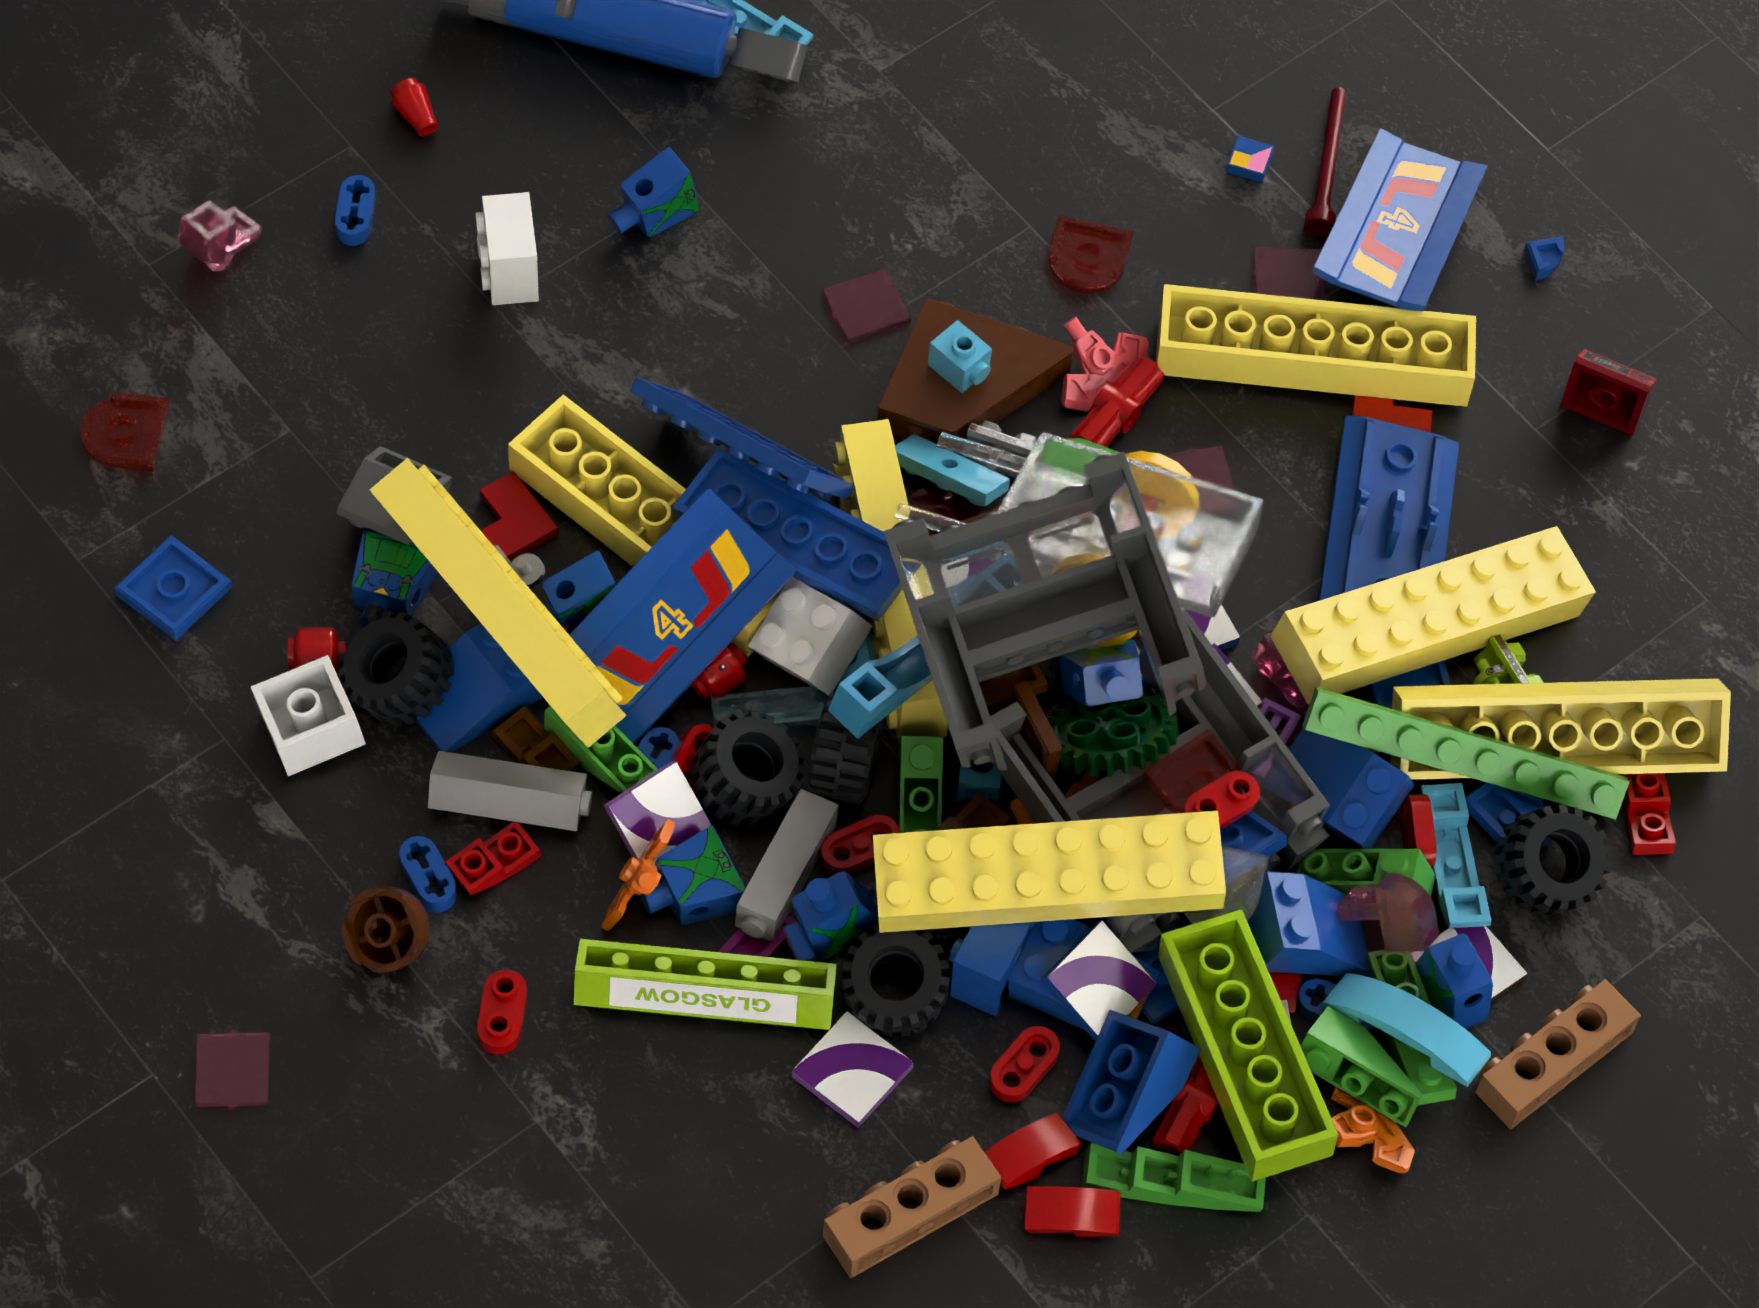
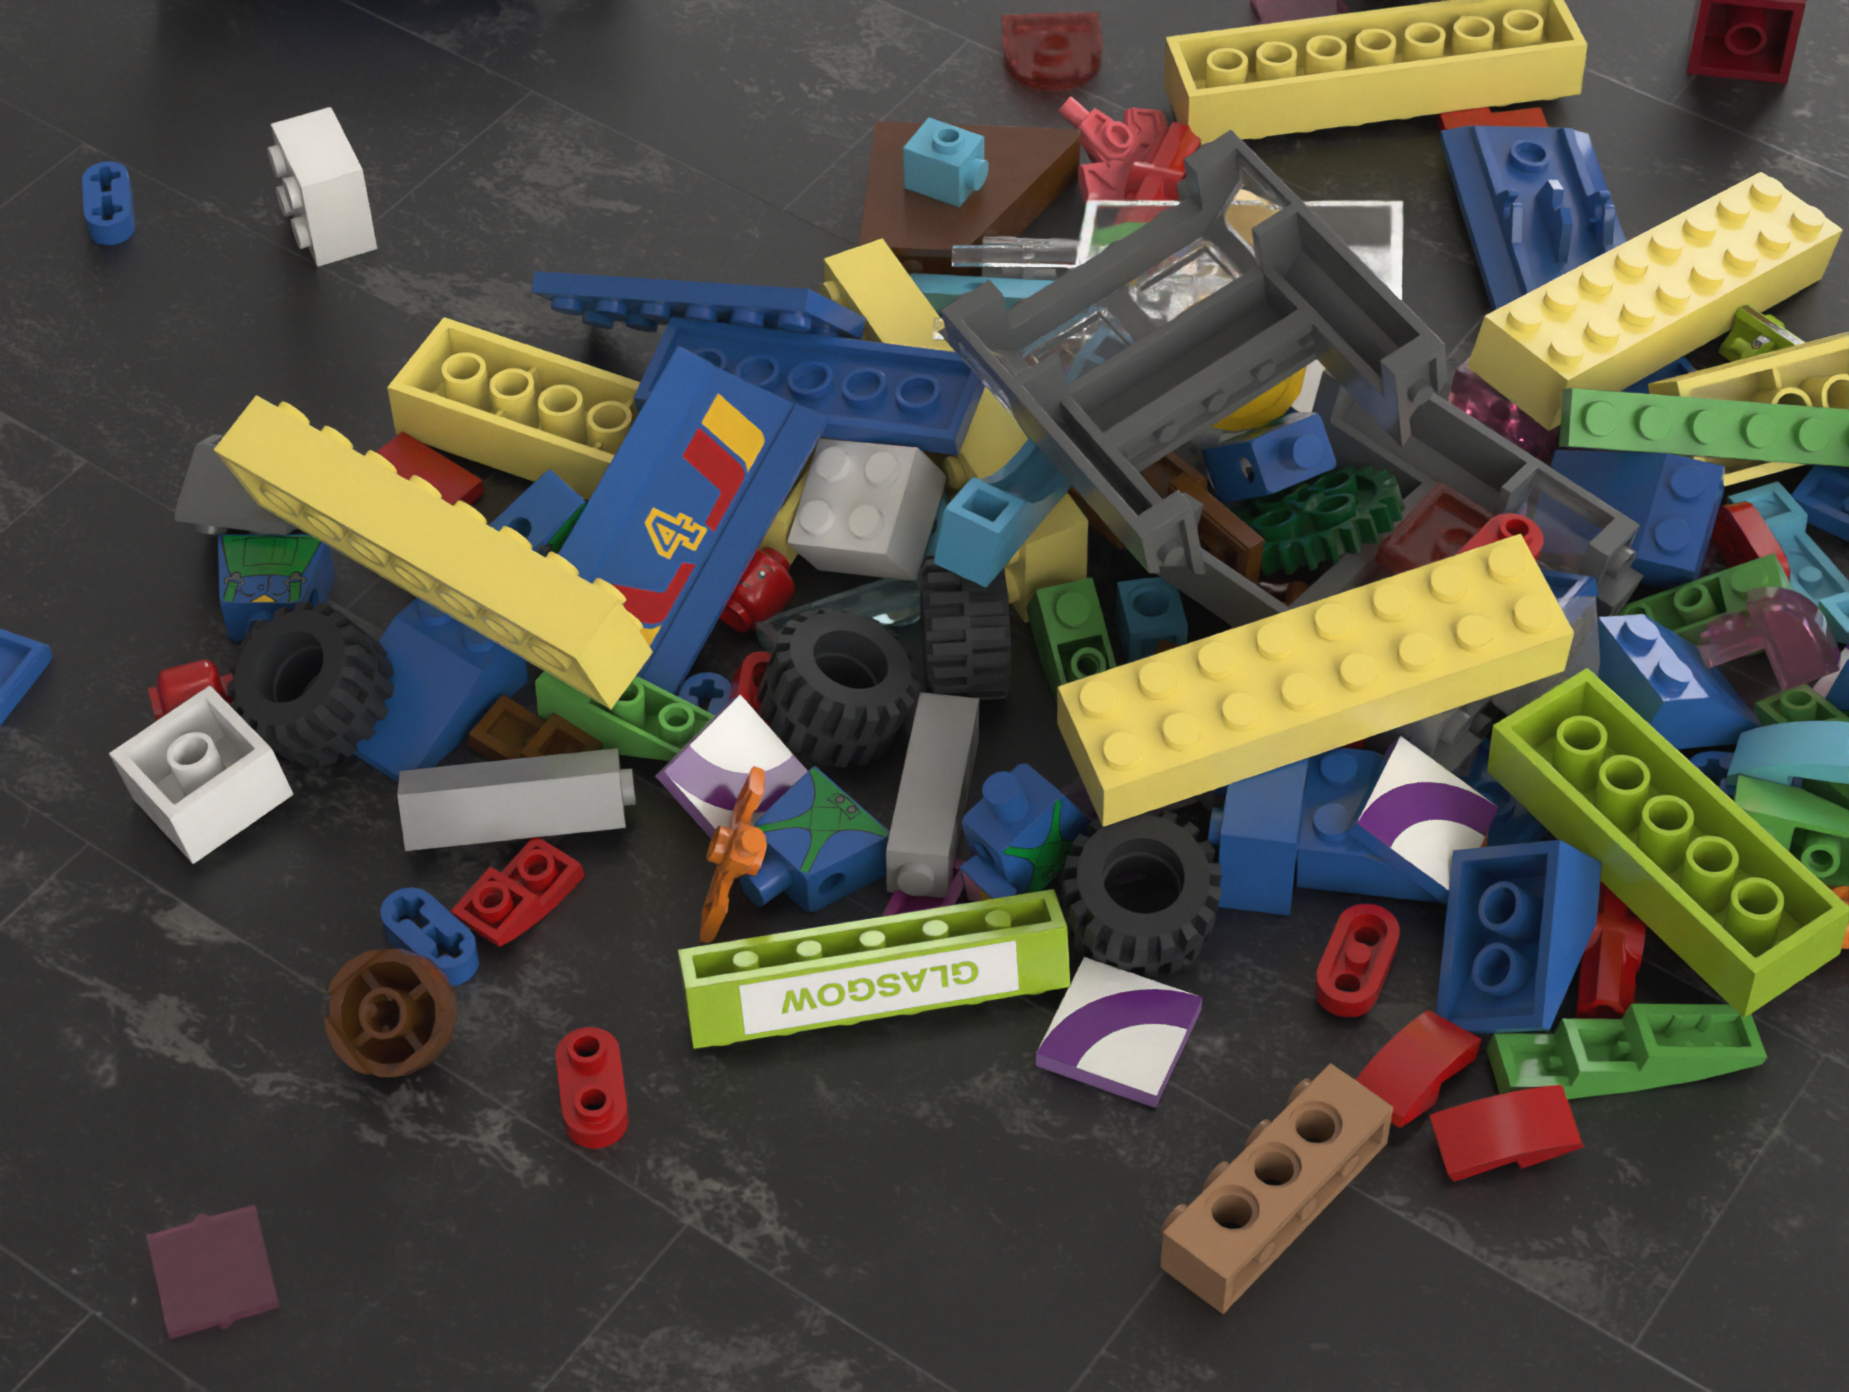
camera: 10 degrees left, 10 degrees down
red cone [390,78,439,137] -> none
blue torso [608,147,700,237] -> none
red plate [821,815,900,875] -> none
clear pink piece [823,269,911,343] -> none

